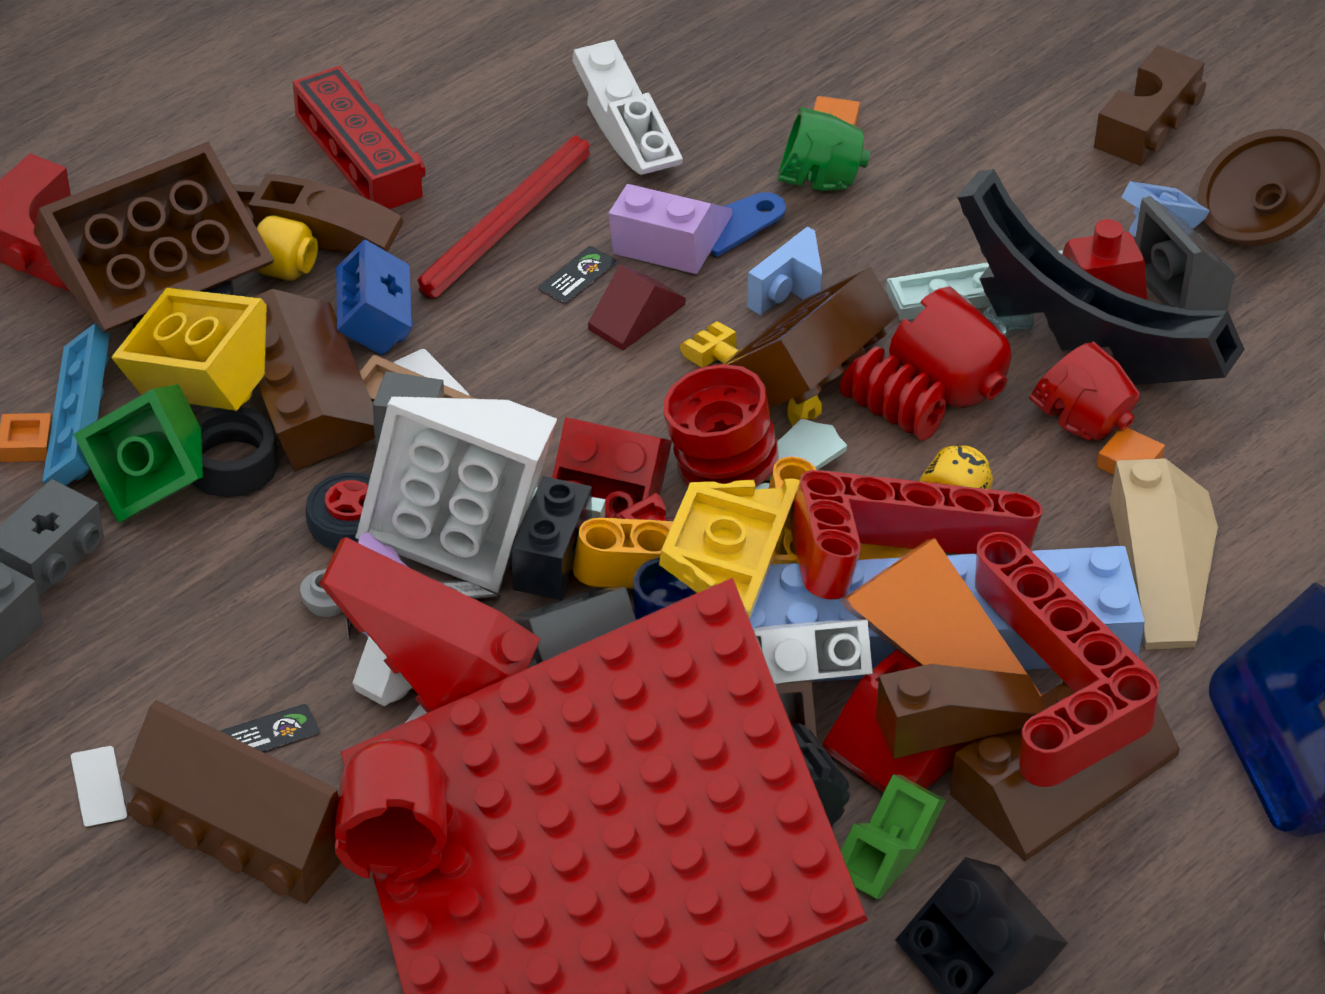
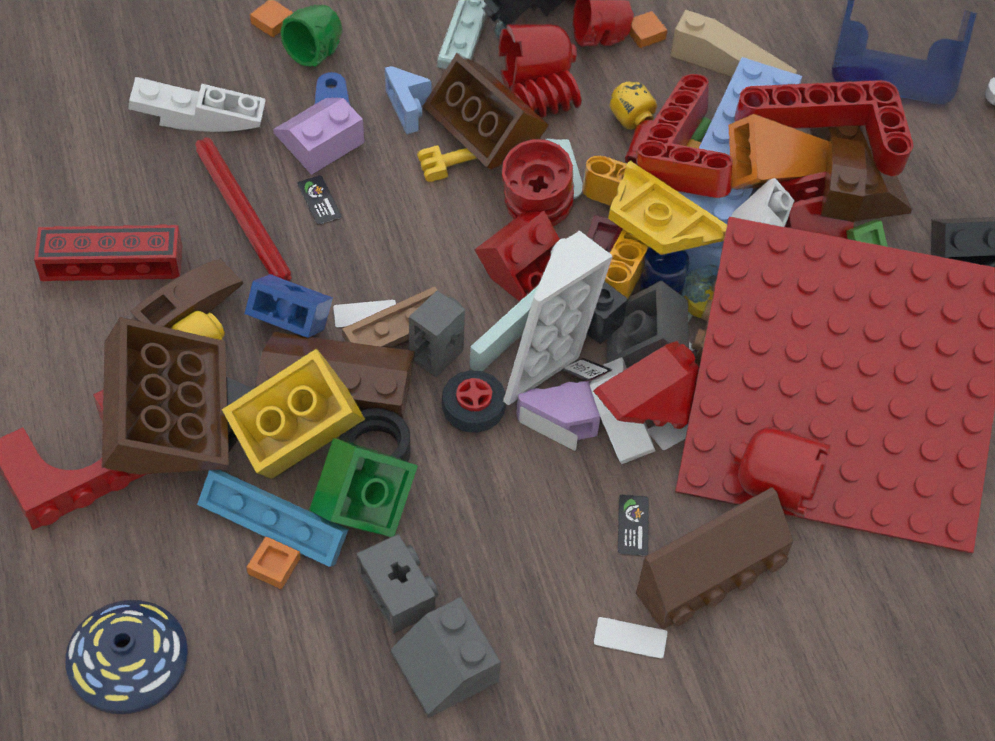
camera: 65 degrees left, 10 degrees up
light grey plate [300,569,342,617] -> none
dark red slope [588,265,686,351] -> none

